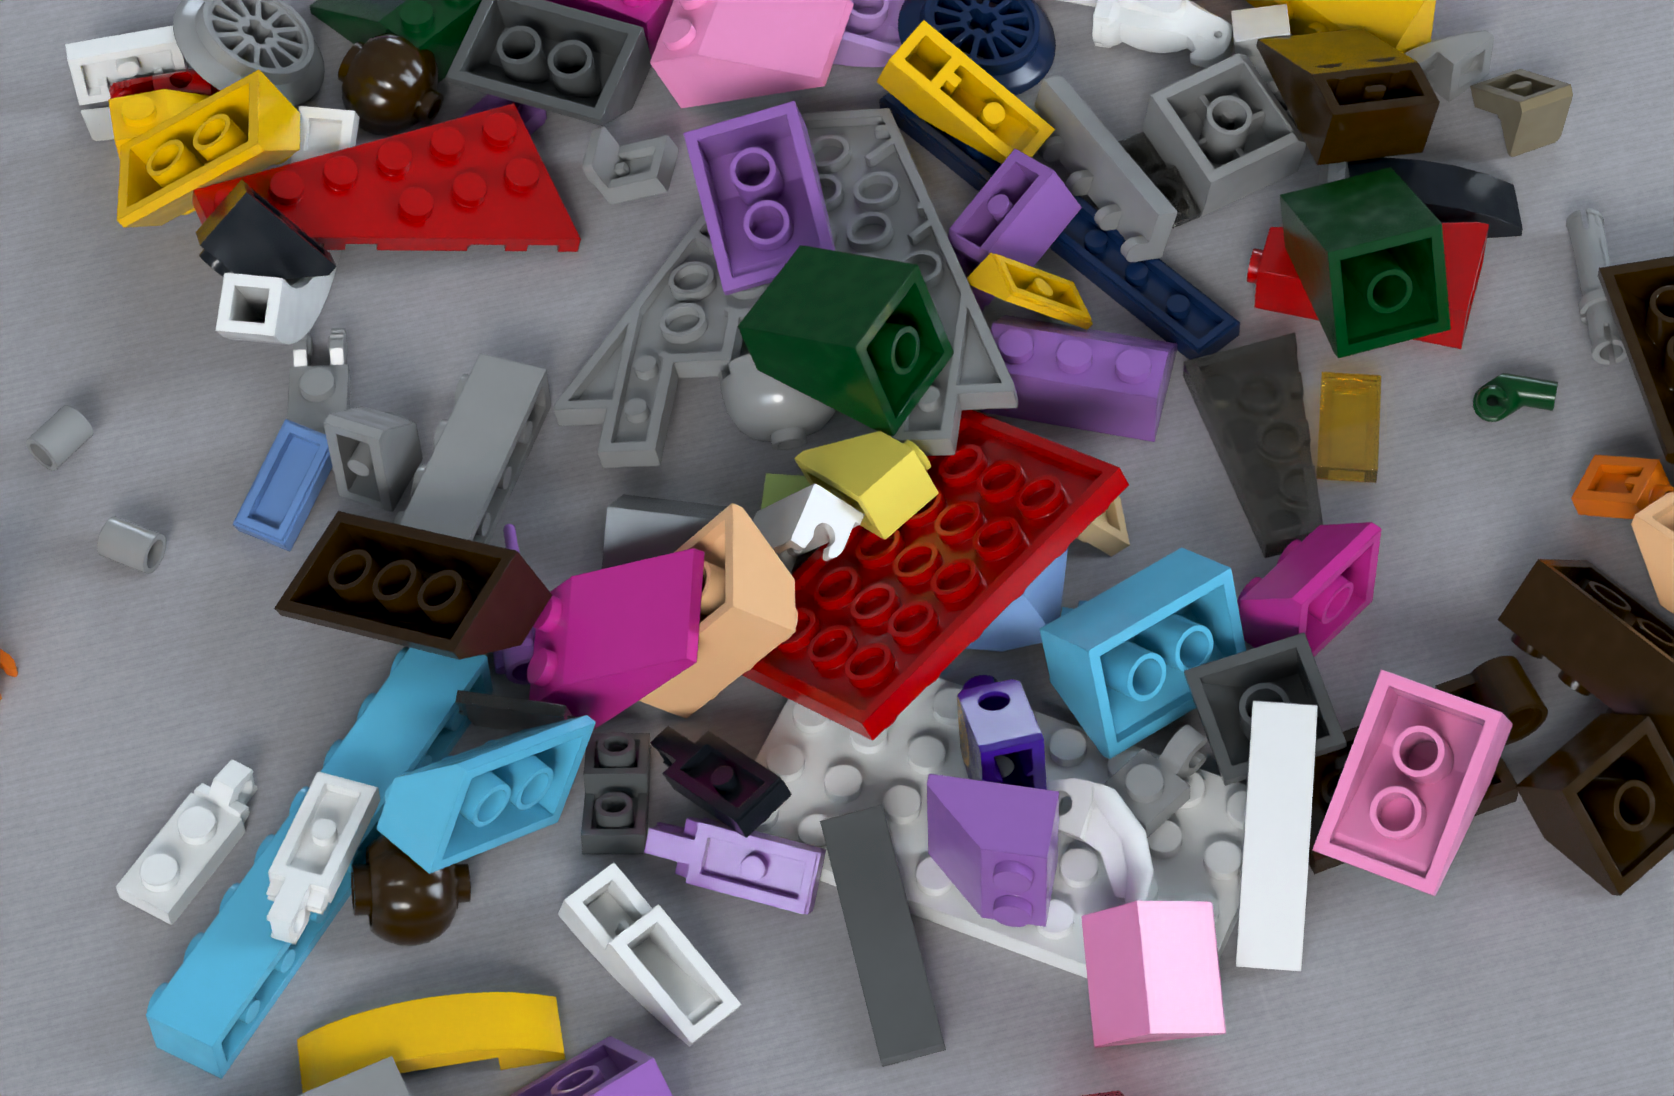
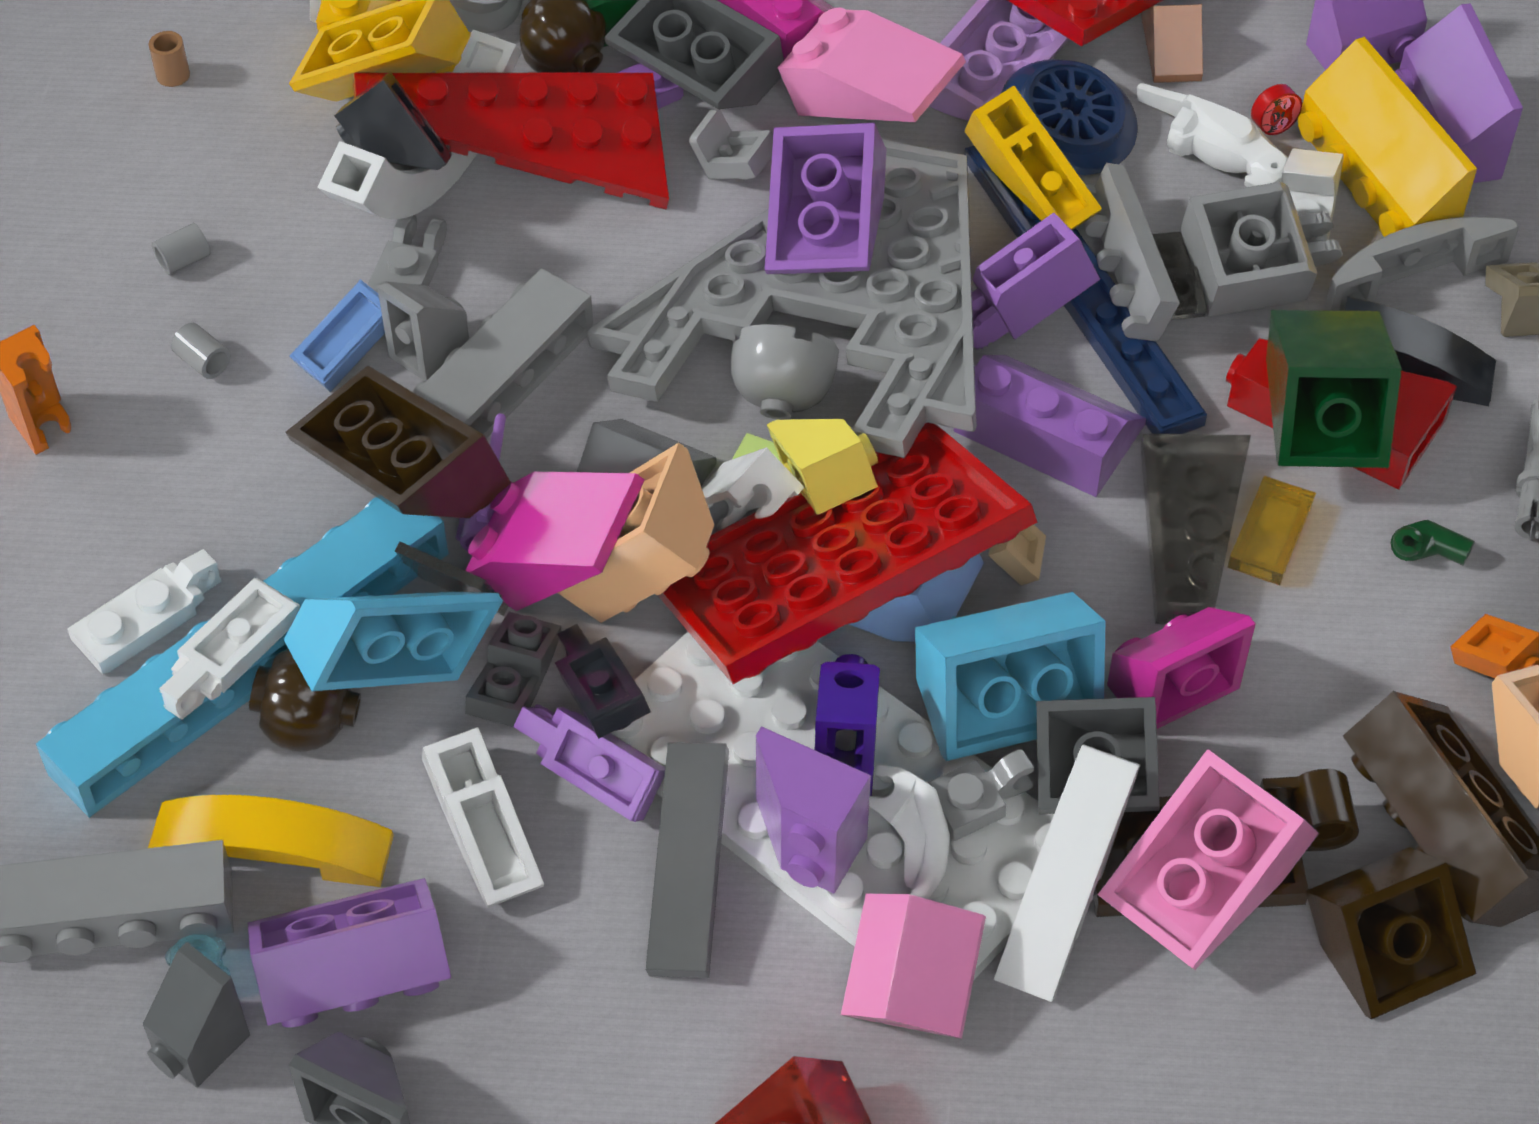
camera: 15 degrees right, 0 degrees up
dark green slope [737,245,954,436] -> none
yellow slope [967,253,1093,330] -> none
dark brown slope [1256,28,1440,165] -> none

